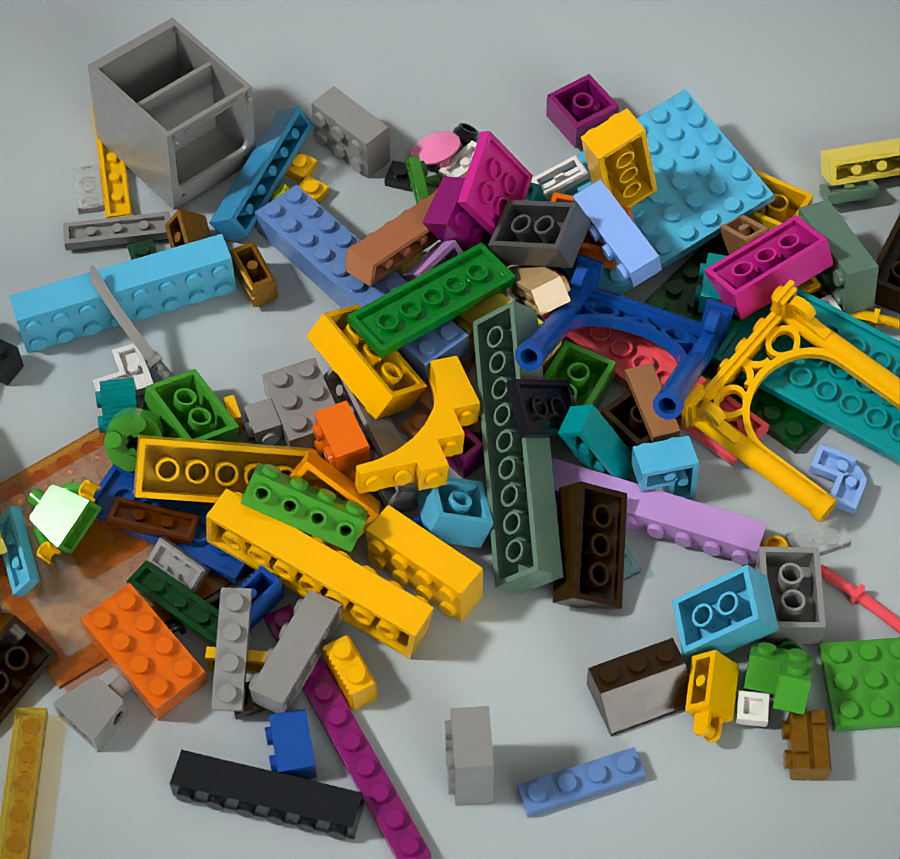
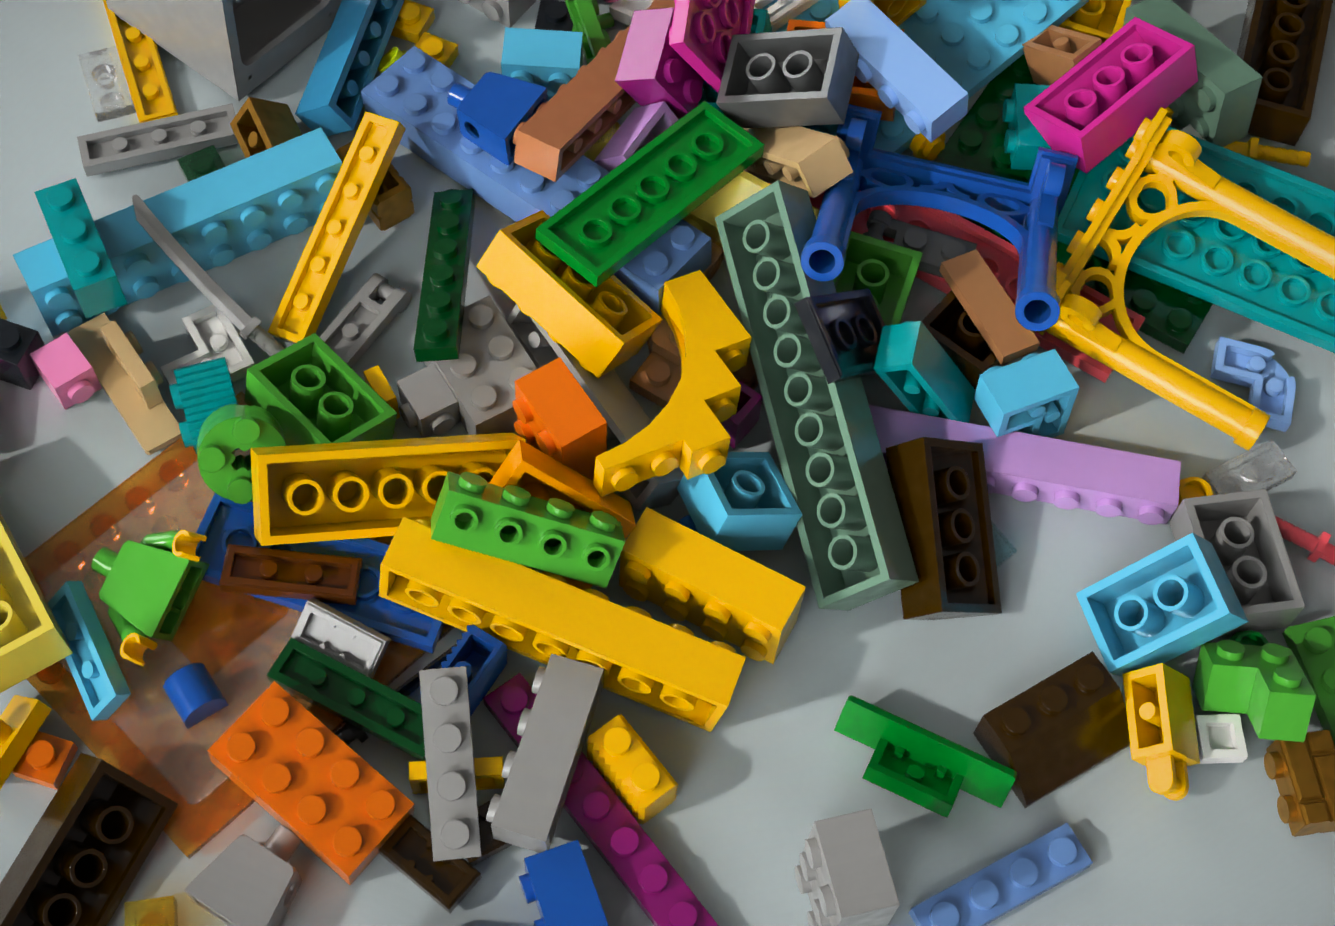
camera: 15 degrees left, 5 degrees up
none -> bright pink brick [29,332,102,410]
none -> teal brick [34,178,128,319]
none -> tan bracket [69,312,182,455]
none -> blue brick [163,663,228,729]
none -> yellow plate [268,112,406,344]
none -> light grey plate [320,273,411,368]
none -> dark brown plate [379,814,482,914]
none -> dark green plate [413,189,476,362]
none -> blue torso [447,72,548,166]
none -> medium azure brick [501,27,583,101]
none -> green bracket [834,695,1017,818]
none -> dark grey plate [863,210,977,278]
none -> yellow plate [910,132,946,161]

